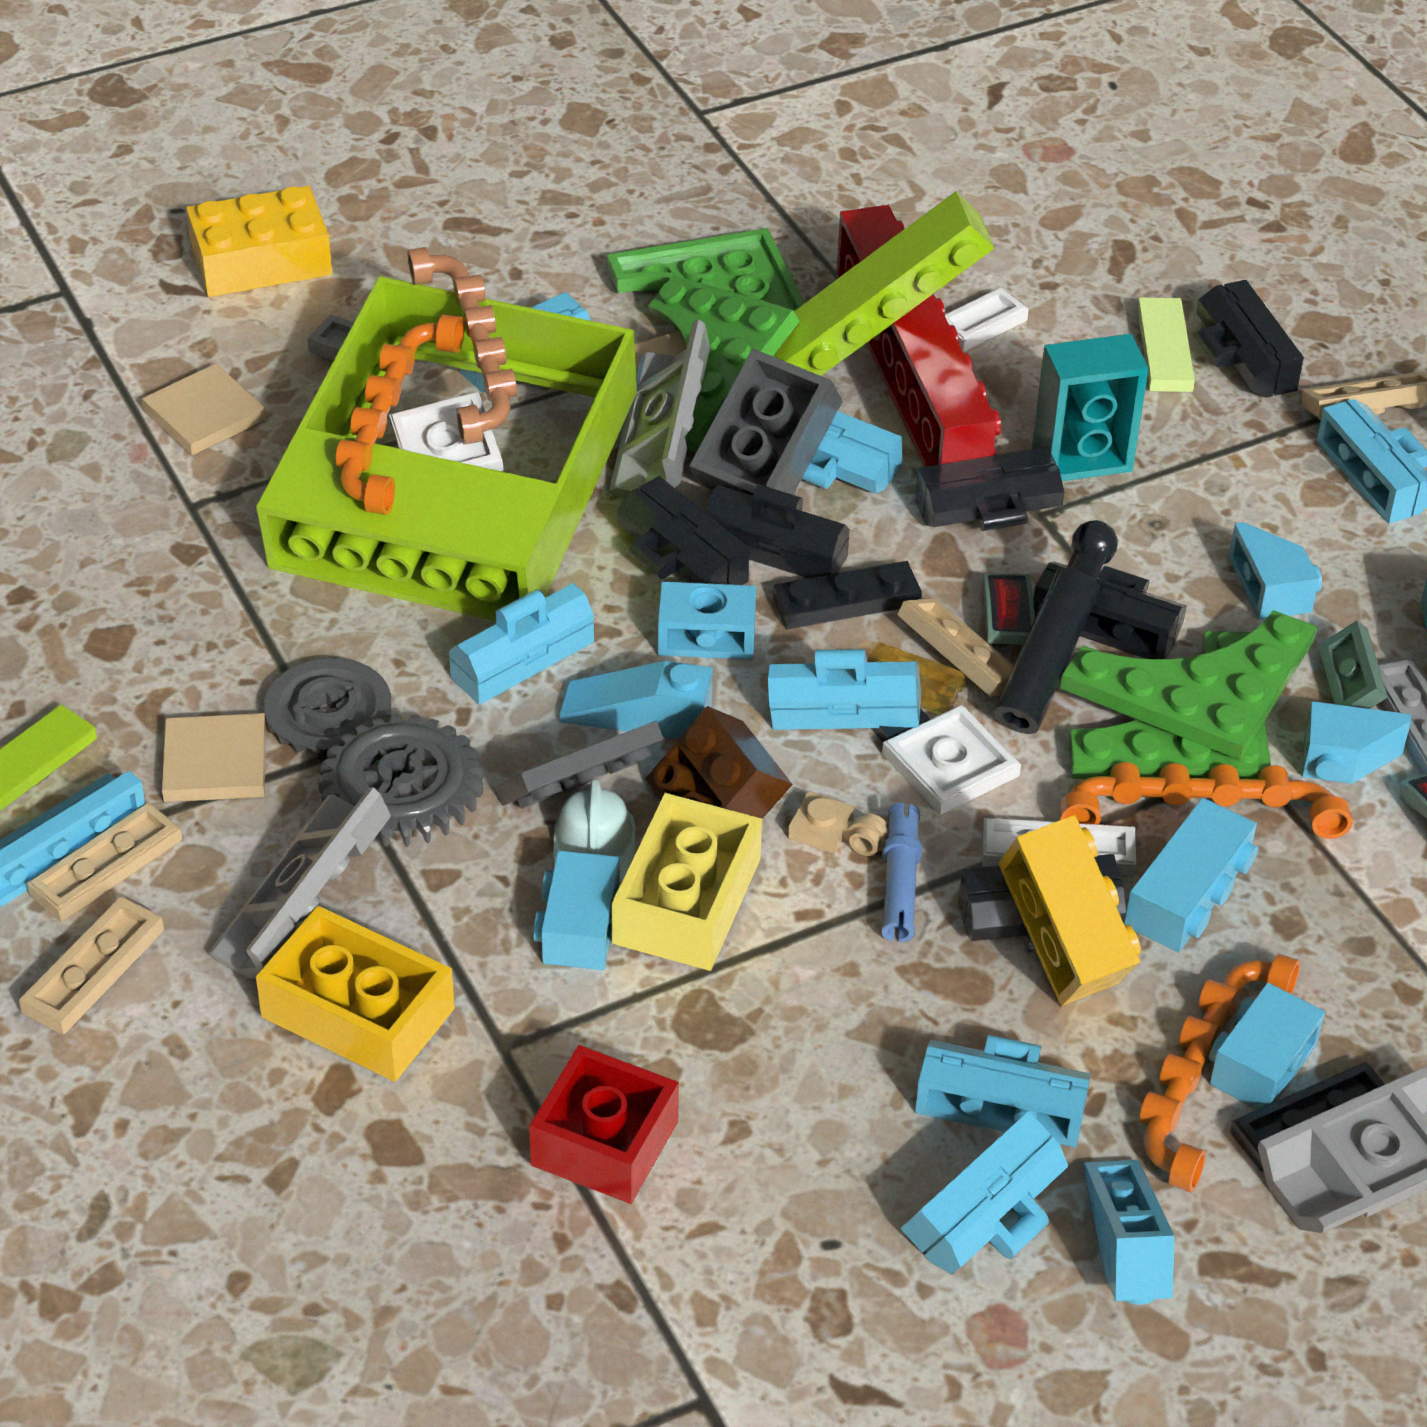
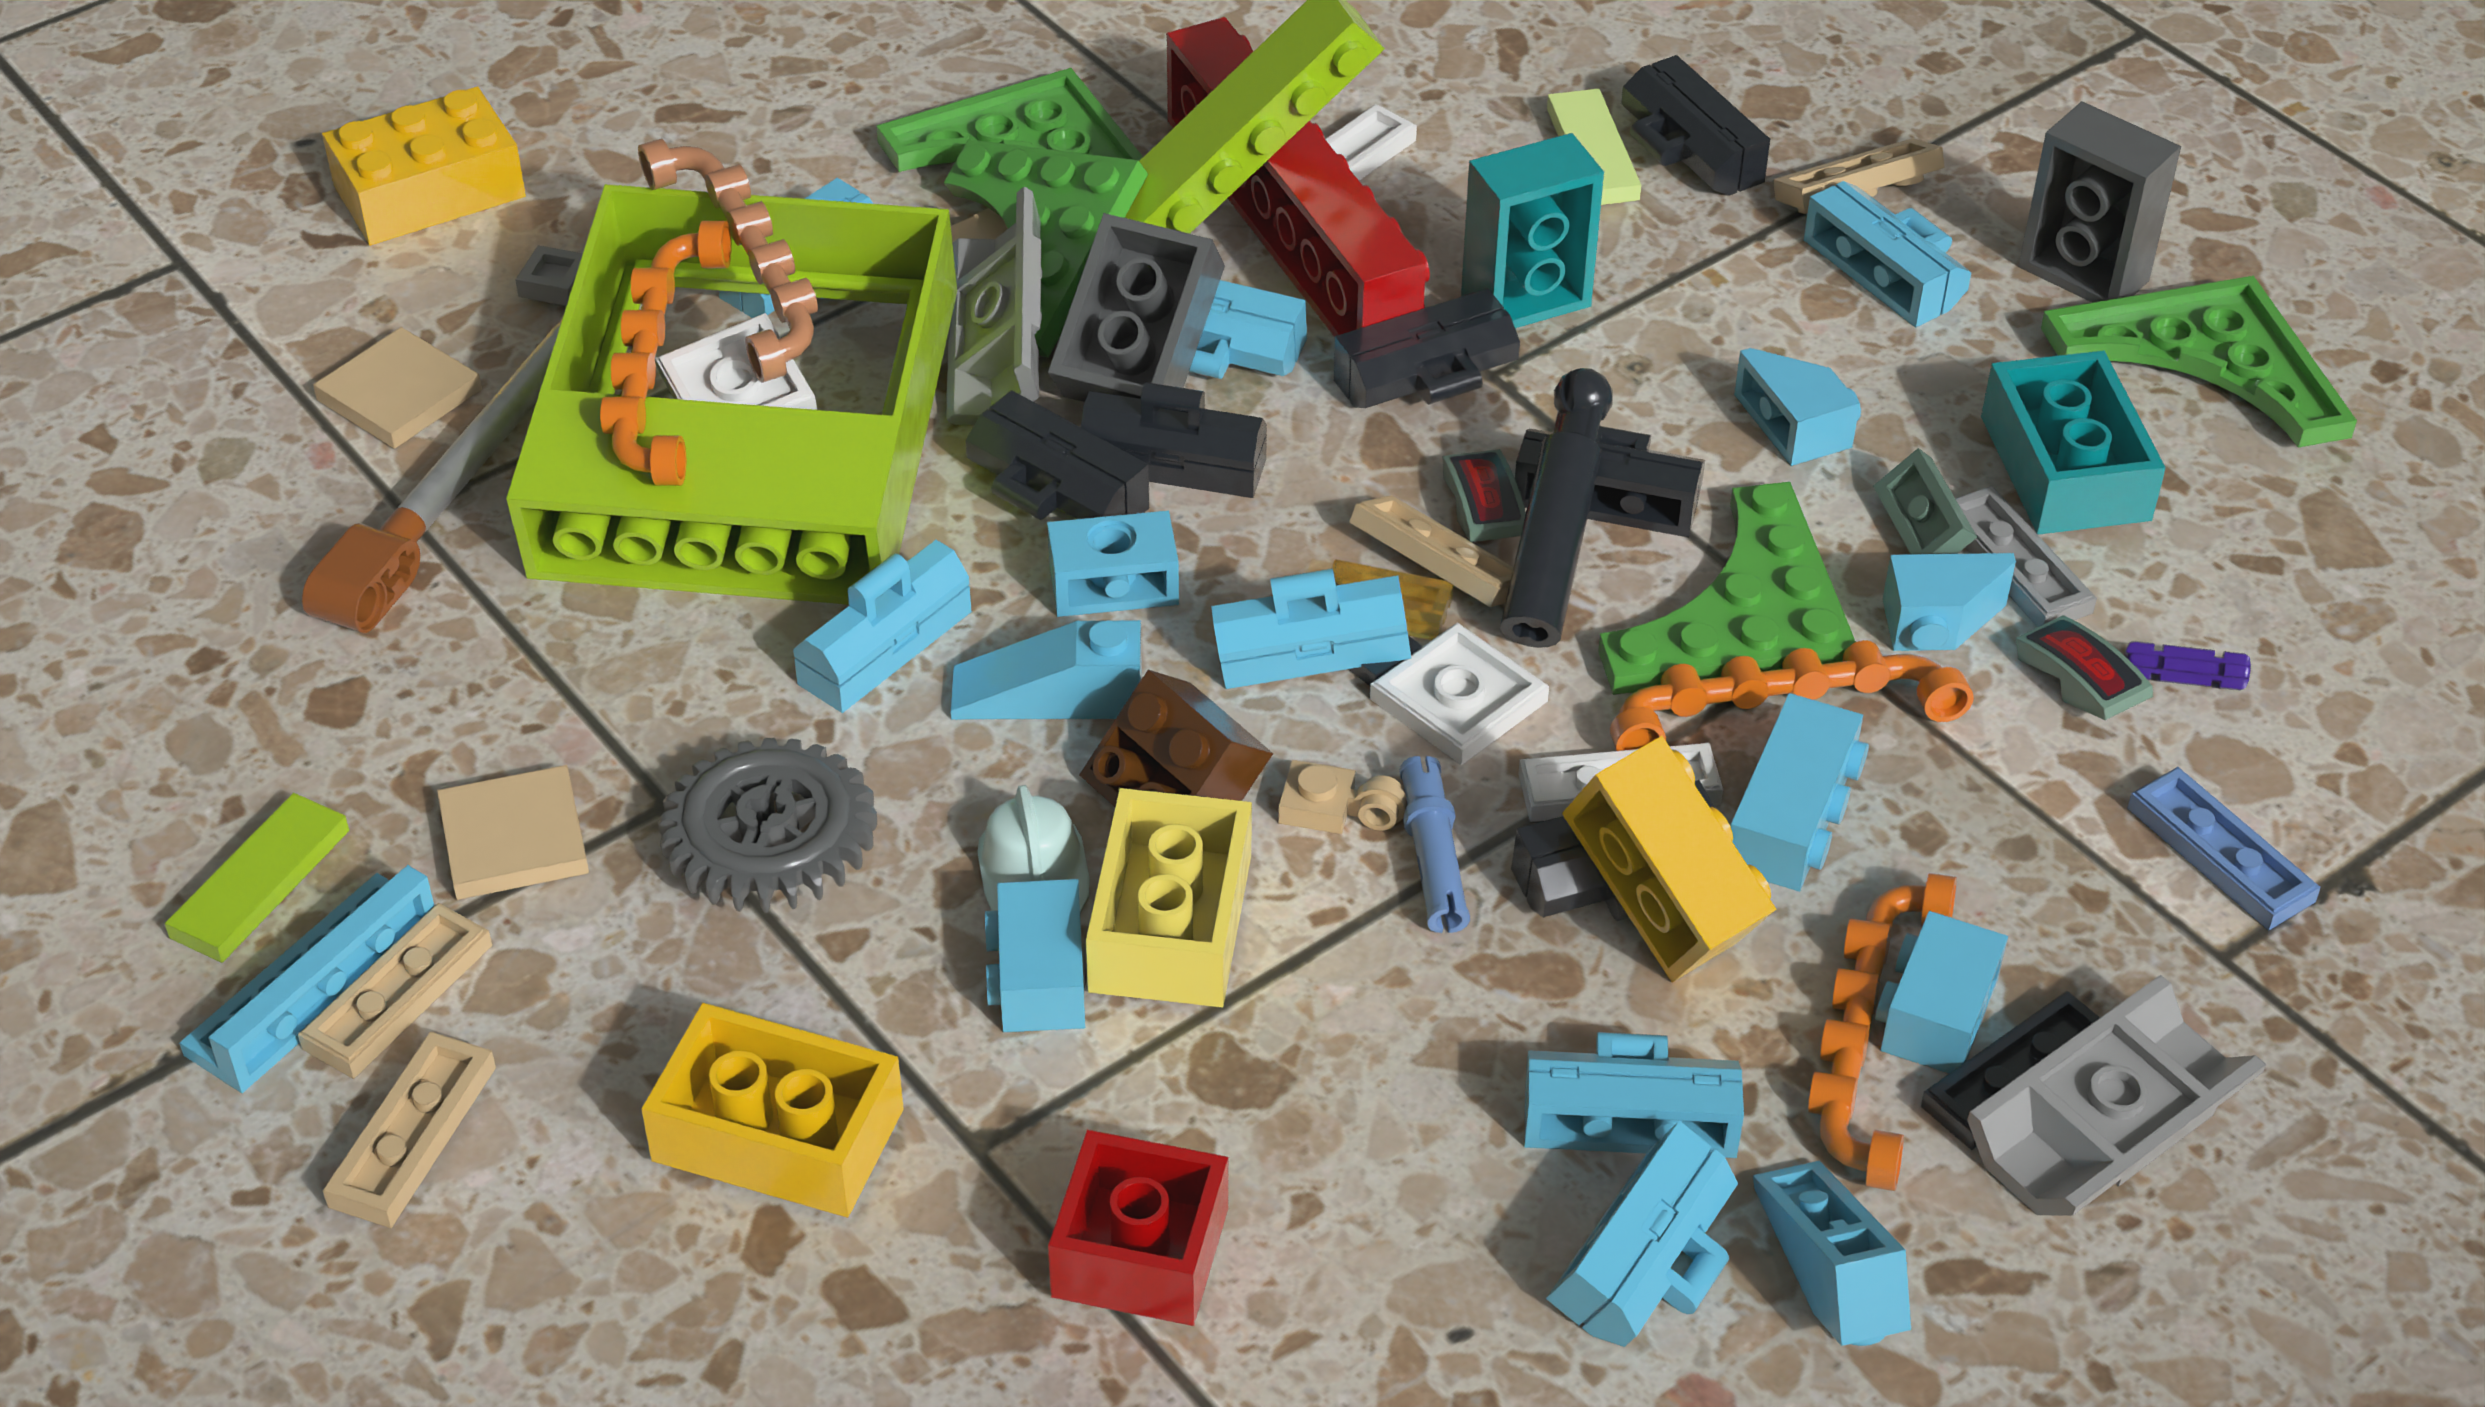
camera: 10 degrees left, 0 degrees up
light grey piece [208,787,391,979] -> none
dark grey gear [264,658,391,757] -> none
dark grey plate [496,721,664,809] -> none
black plate [773,561,922,630] -> none
bright green plate [1060,610,1317,760] -> none
none -> piece [302,317,563,633]

